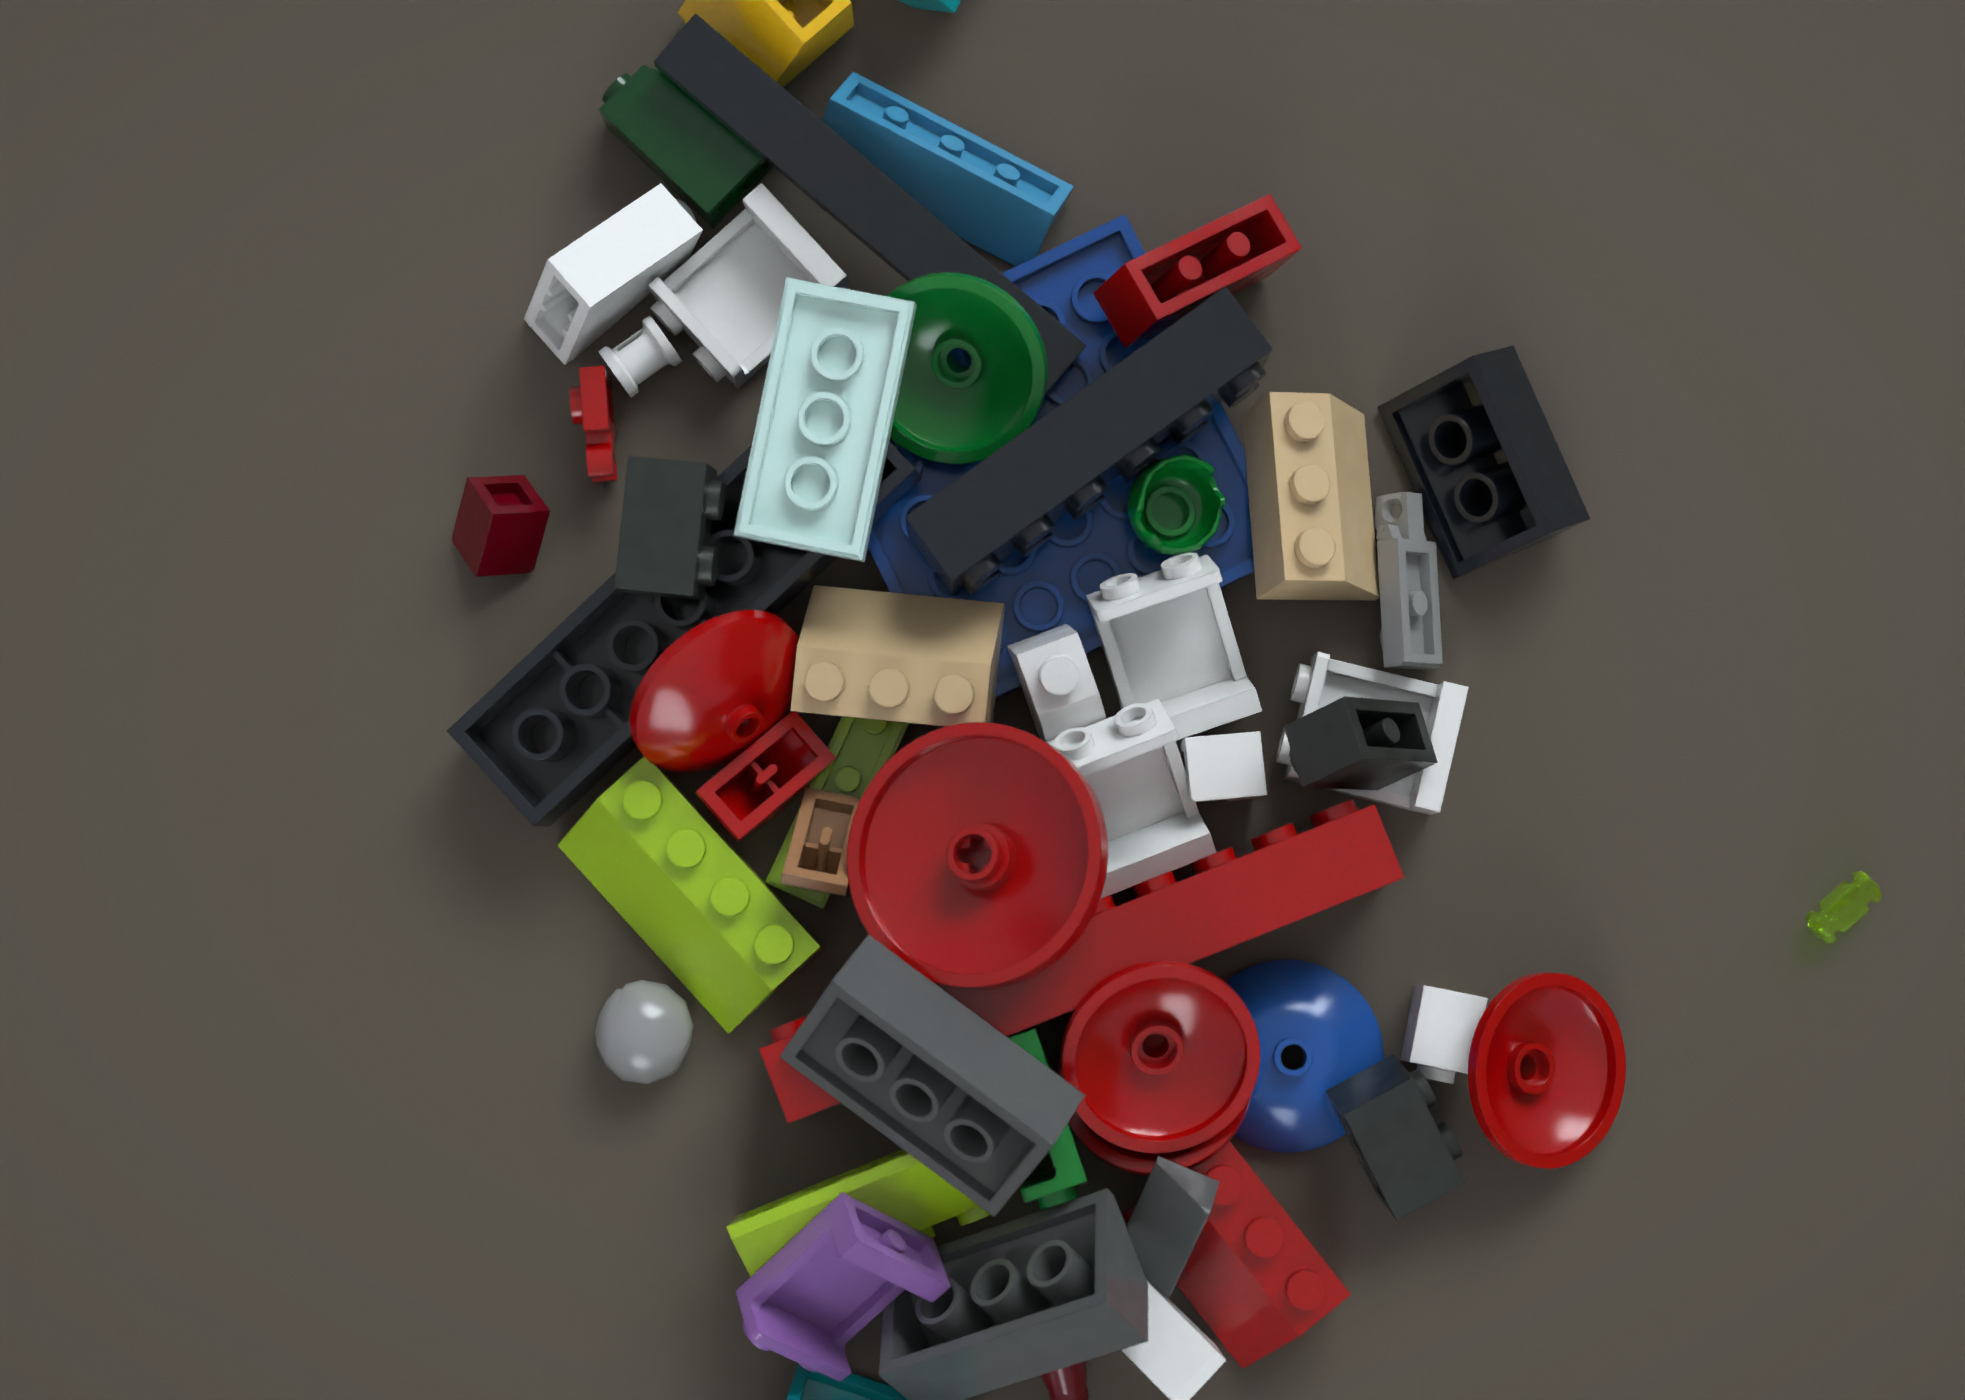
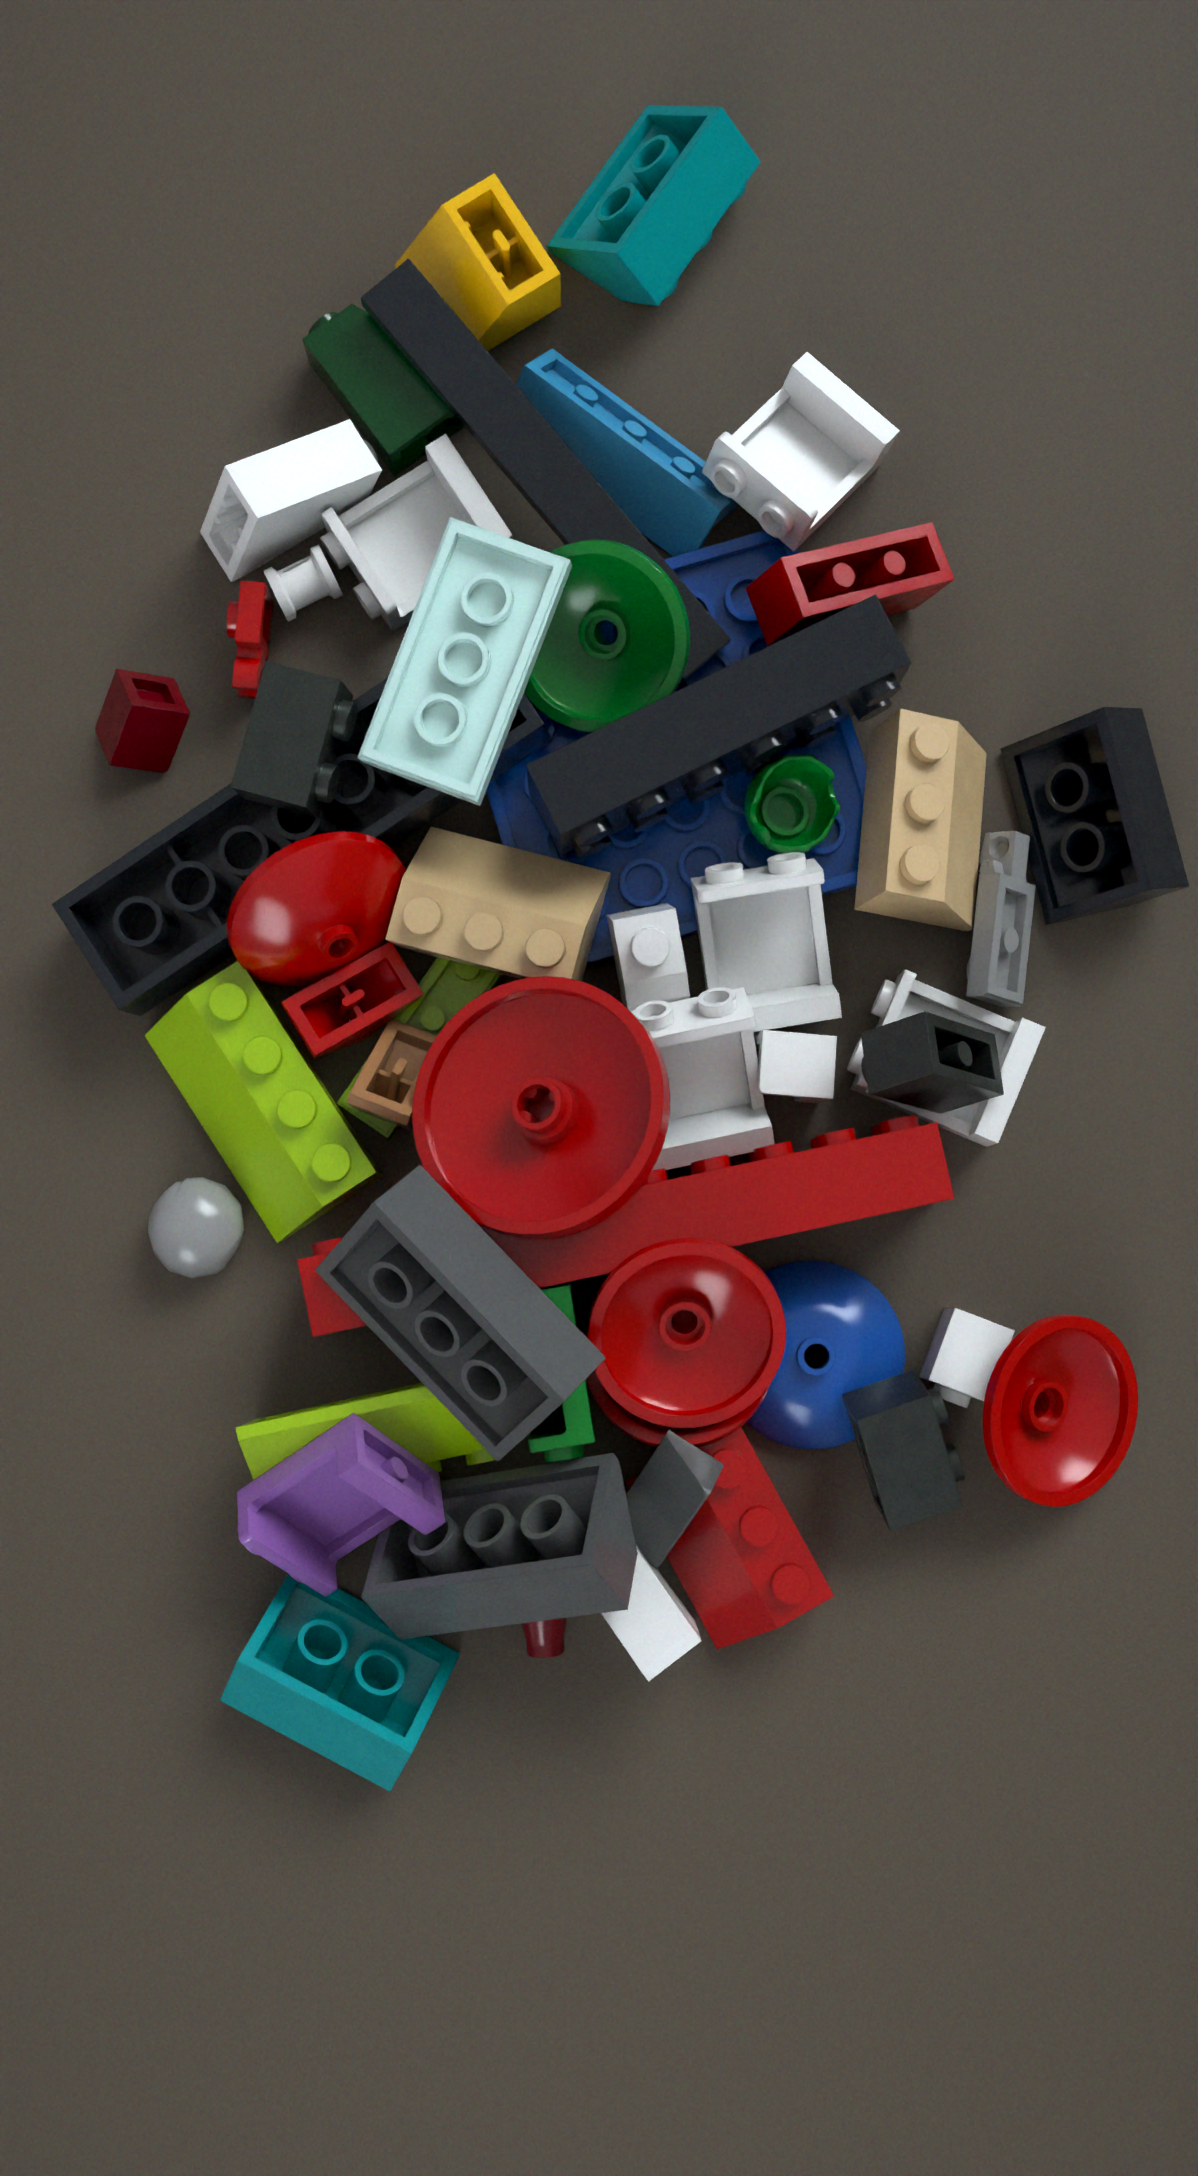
camera: 10 degrees right, 0 degrees up
none -> white panel [702,352,900,551]

